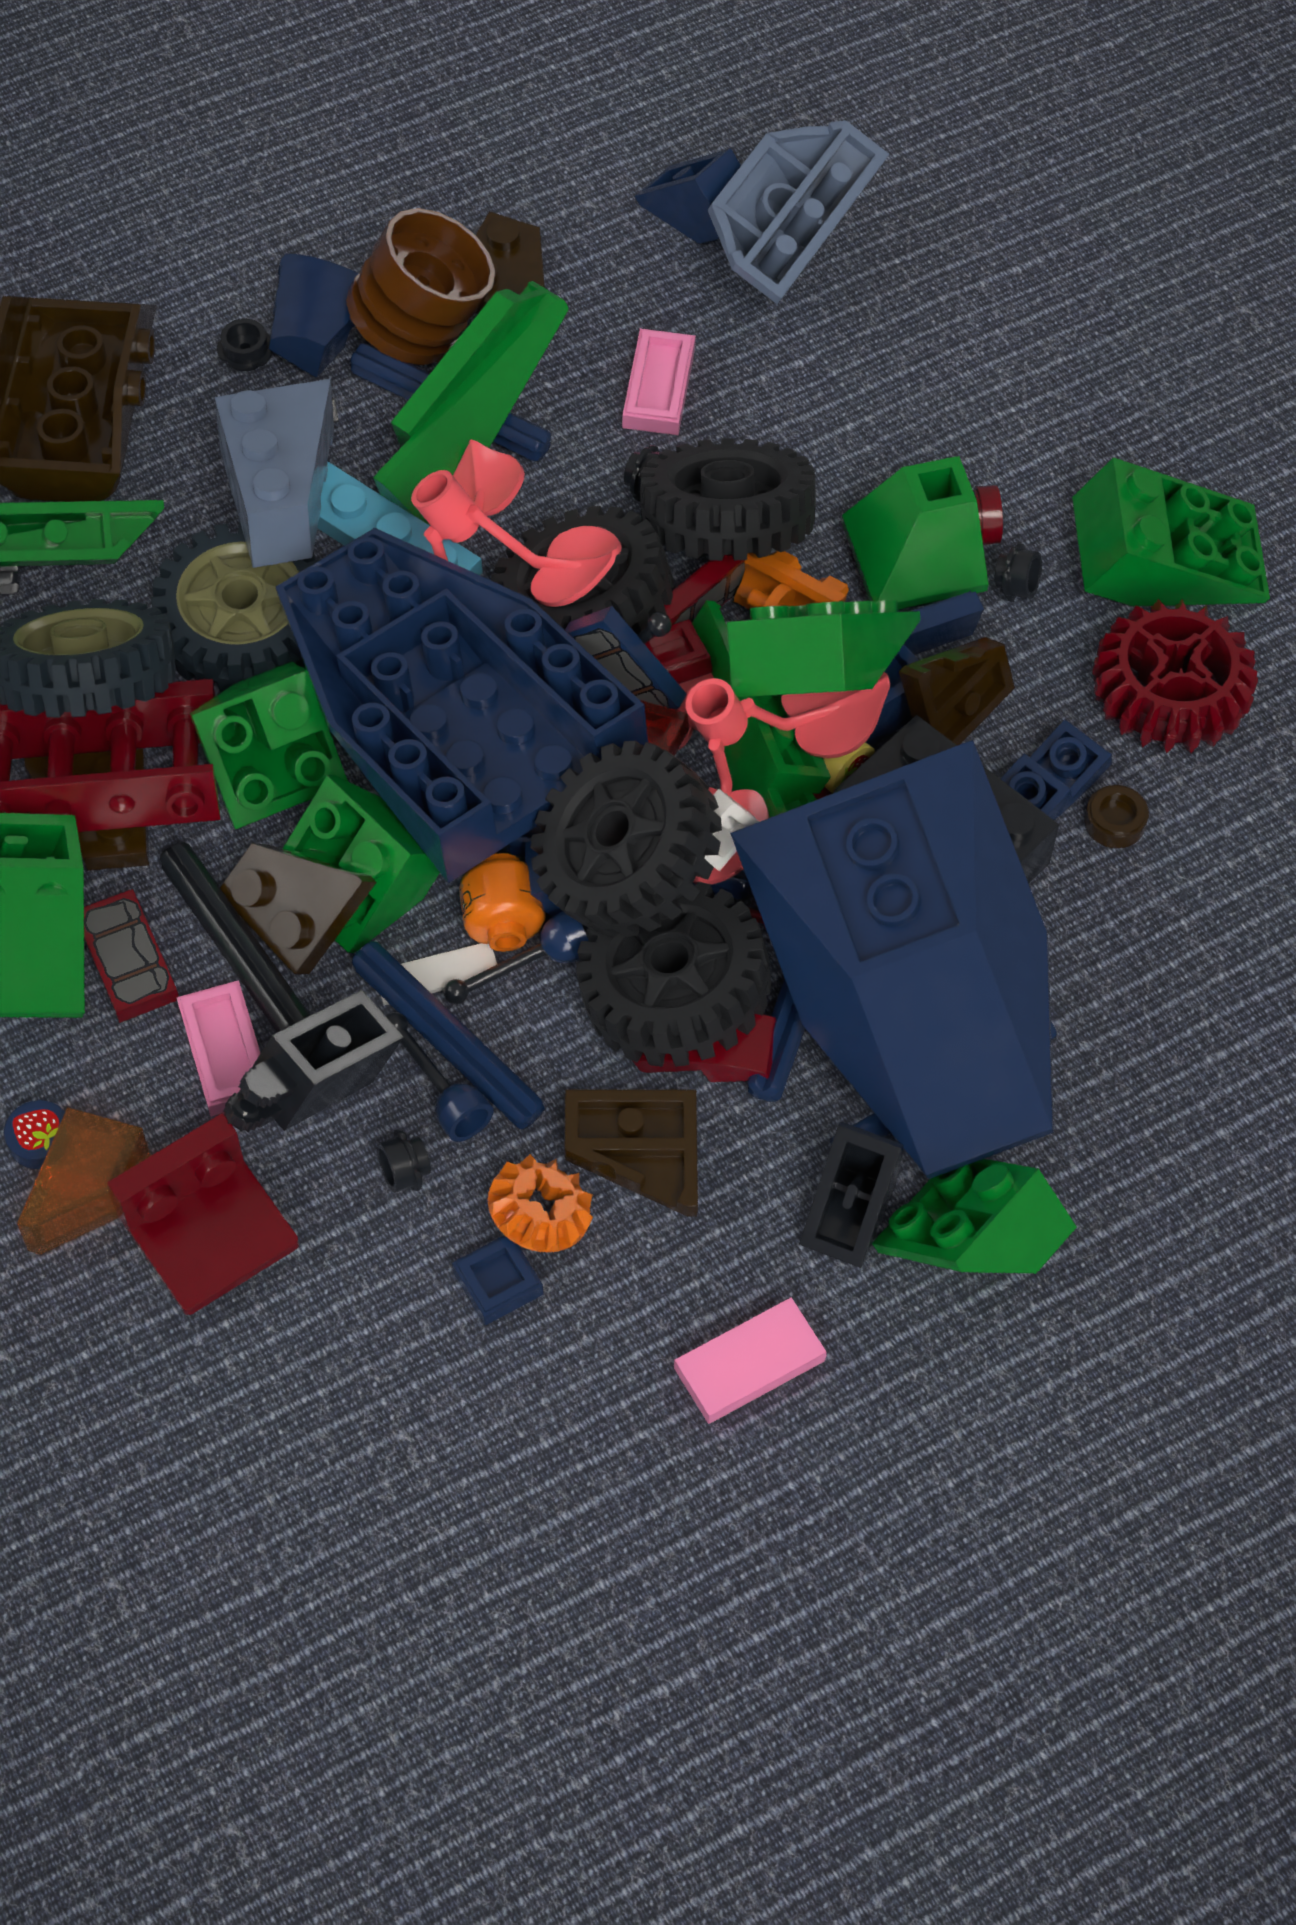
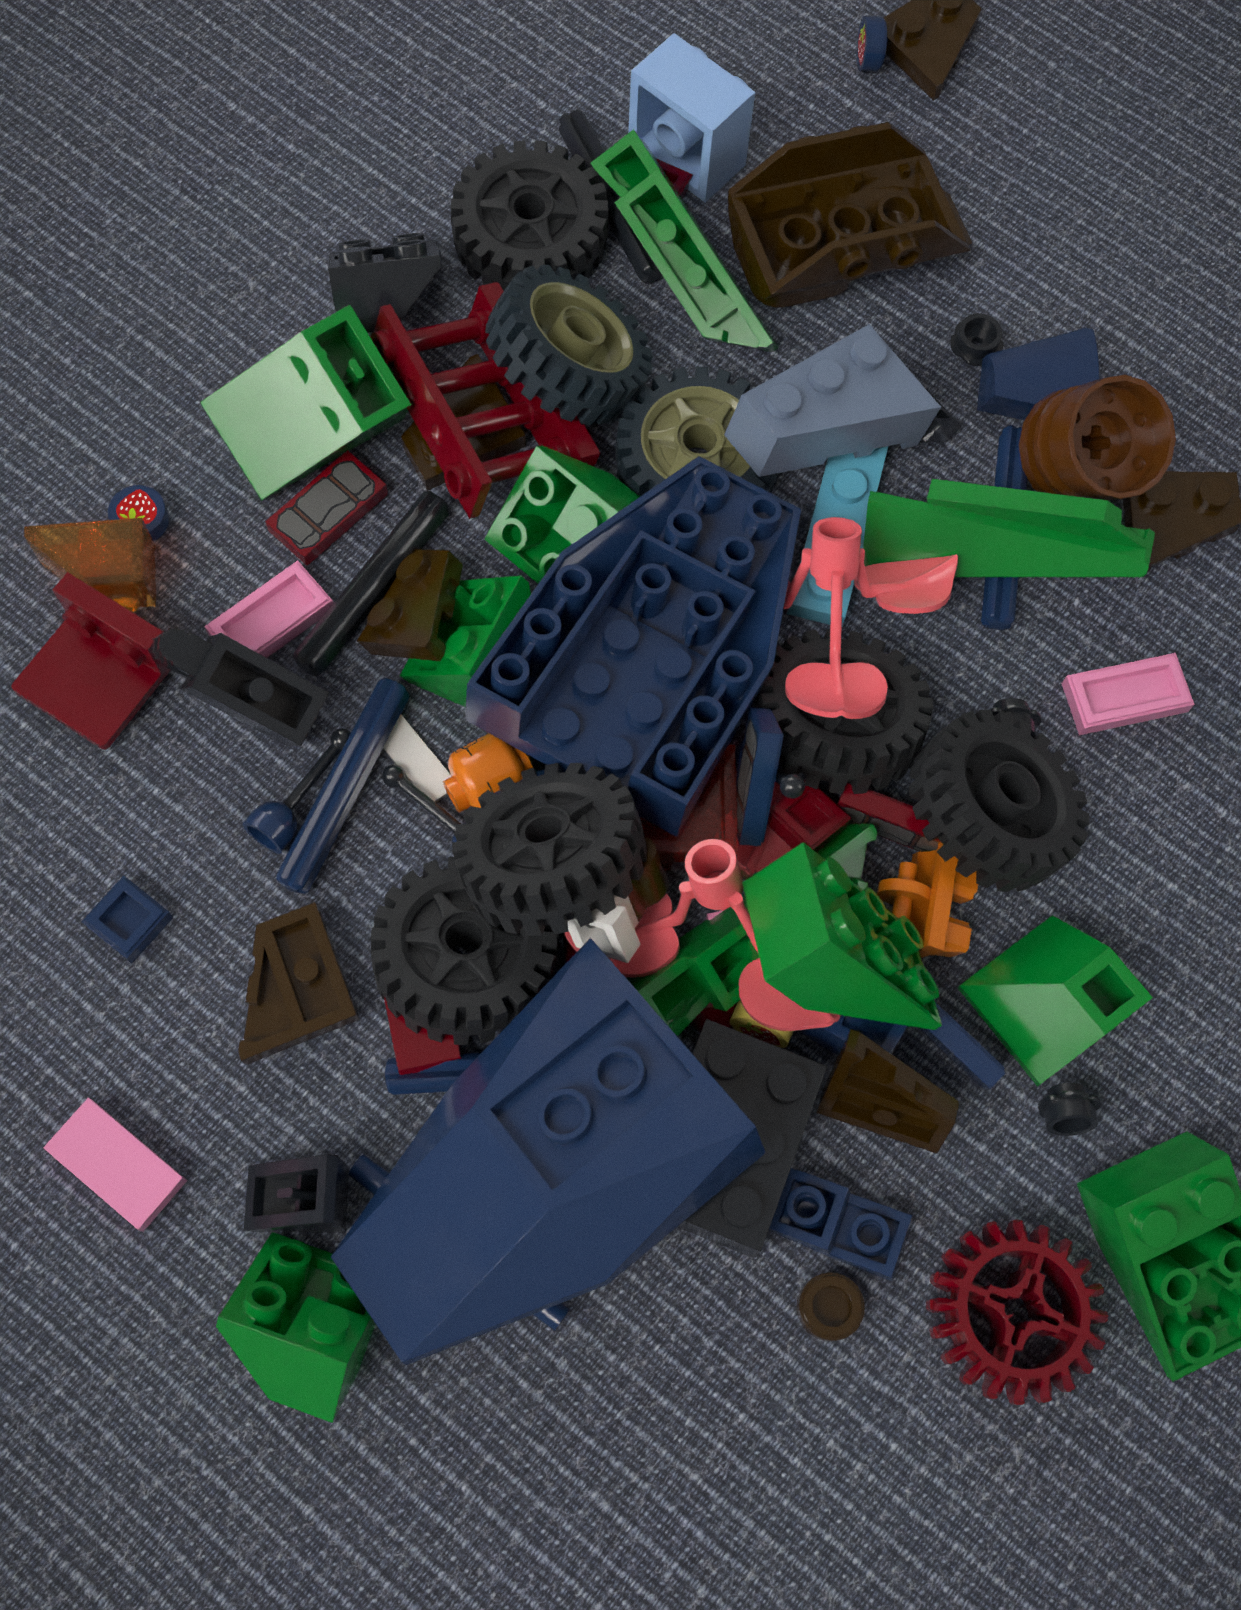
camera: 65 degrees right, 10 degrees up
black plate [377,1129,431,1193] -> none
orange gear [487,1154,593,1252] -> none
dark red tile [973,485,1003,545] -> none

